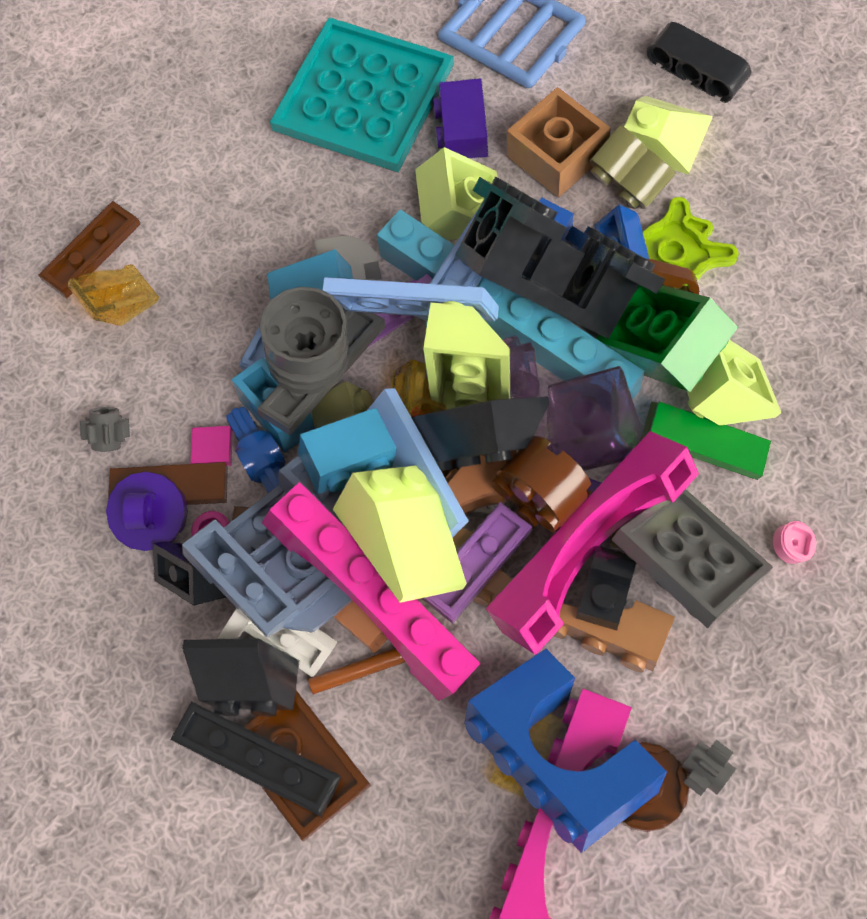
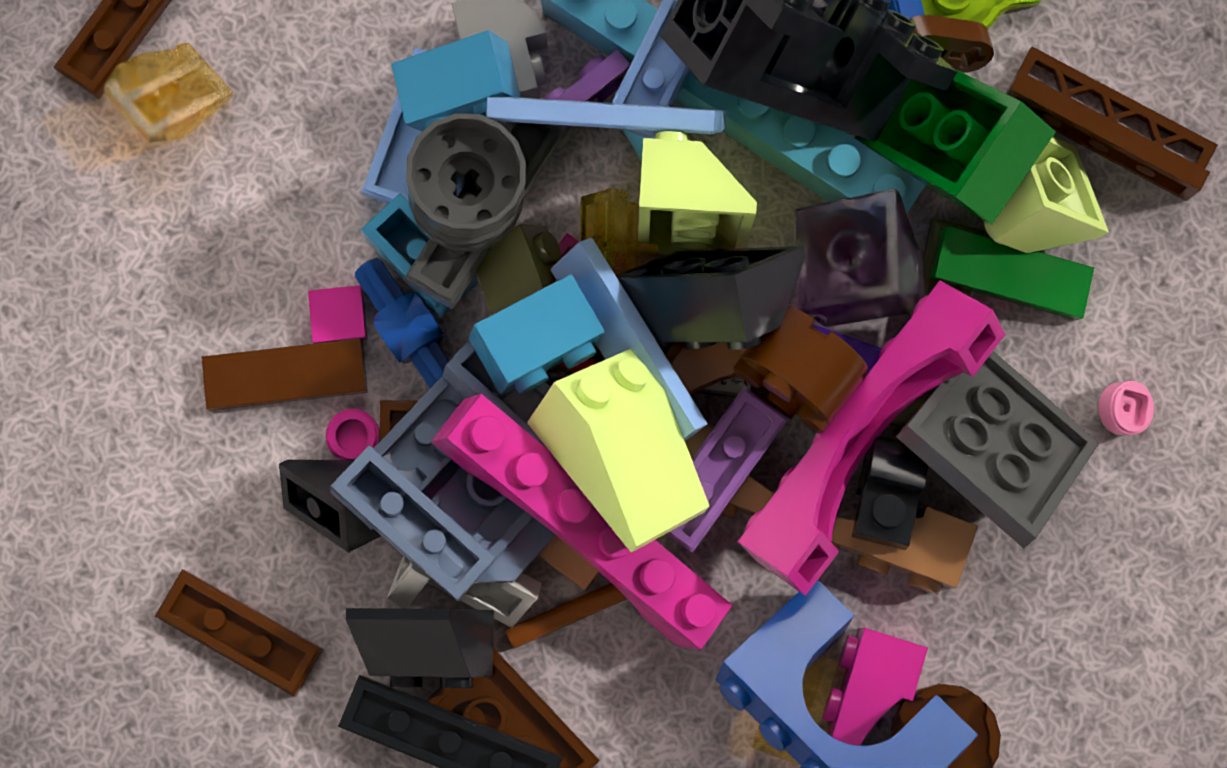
camera: 10 degrees left, 15 degrees up
dark grey gear [80,407,130,452] -> none
dark purple tile [106,472,188,551] -> none
clear purple hips [502,336,541,399] -> none
dark grey gear [681,739,736,796] -> none
none -> reddish brown tile [154,569,324,697]
none -> reddish brown fence [1005,46,1218,201]

